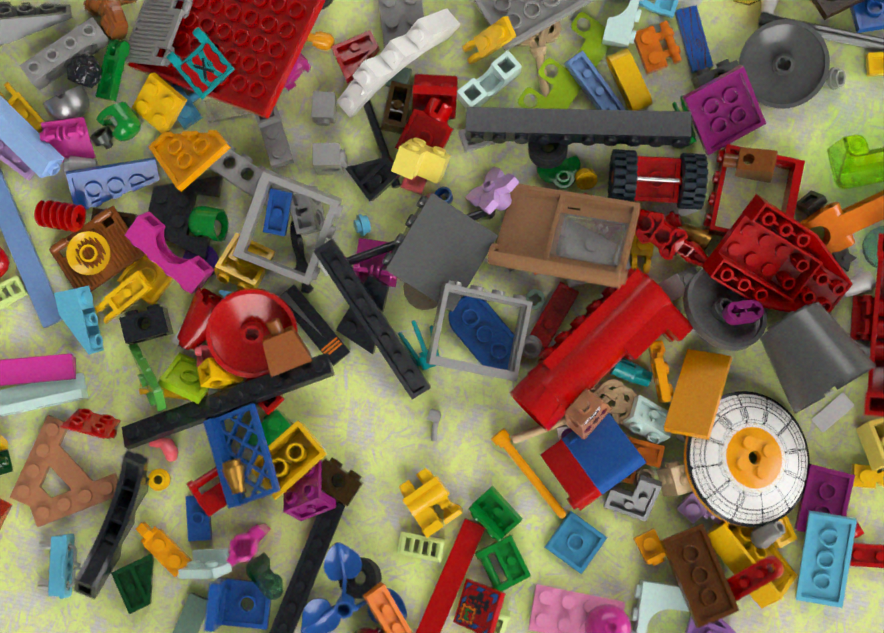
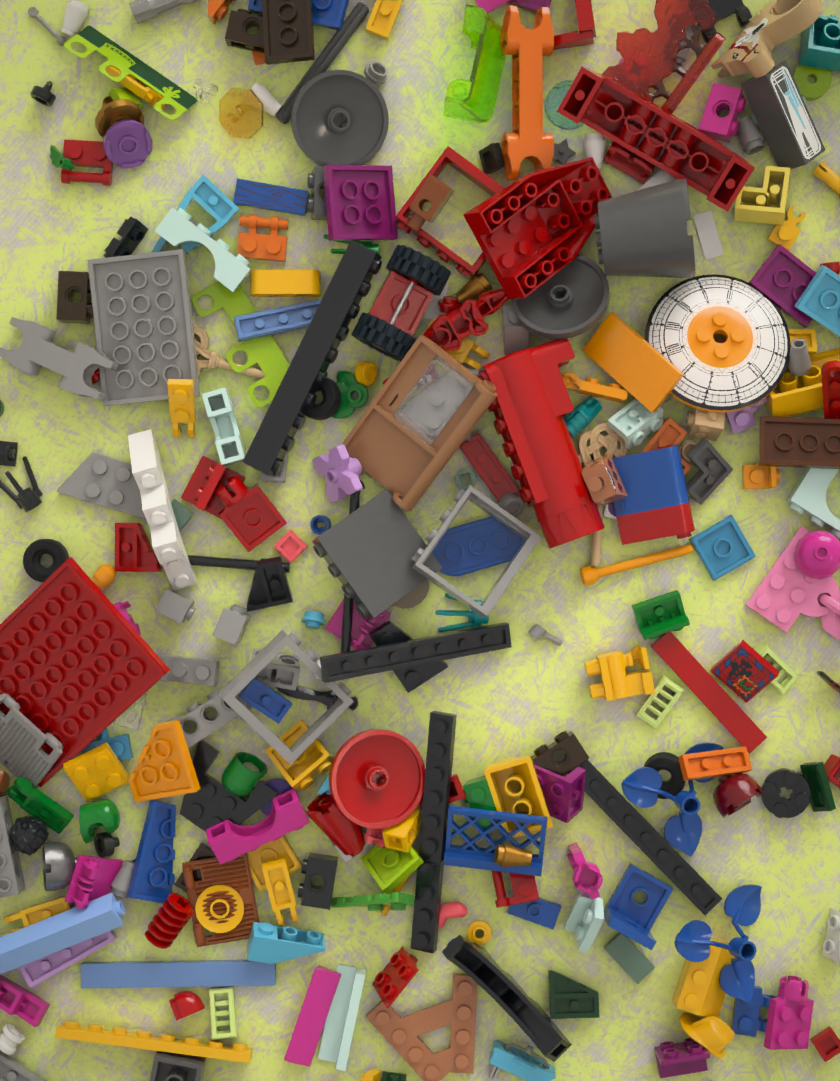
camera: 75 degrees left, 5 degrees up
light orange hinge [136,522,192,577] -> none
flag [166,27,235,100] -> none
leg [246,552,283,600] -> none
dark orange torso [263,318,312,377] -> none
black tile [279,284,350,366] -> none
dark brown brick [380,81,413,134] -> none
light yellow brick [391,138,451,184] -> none
green plate [475,535,531,591] -> none
magenta beam [722,300,764,325] -> none

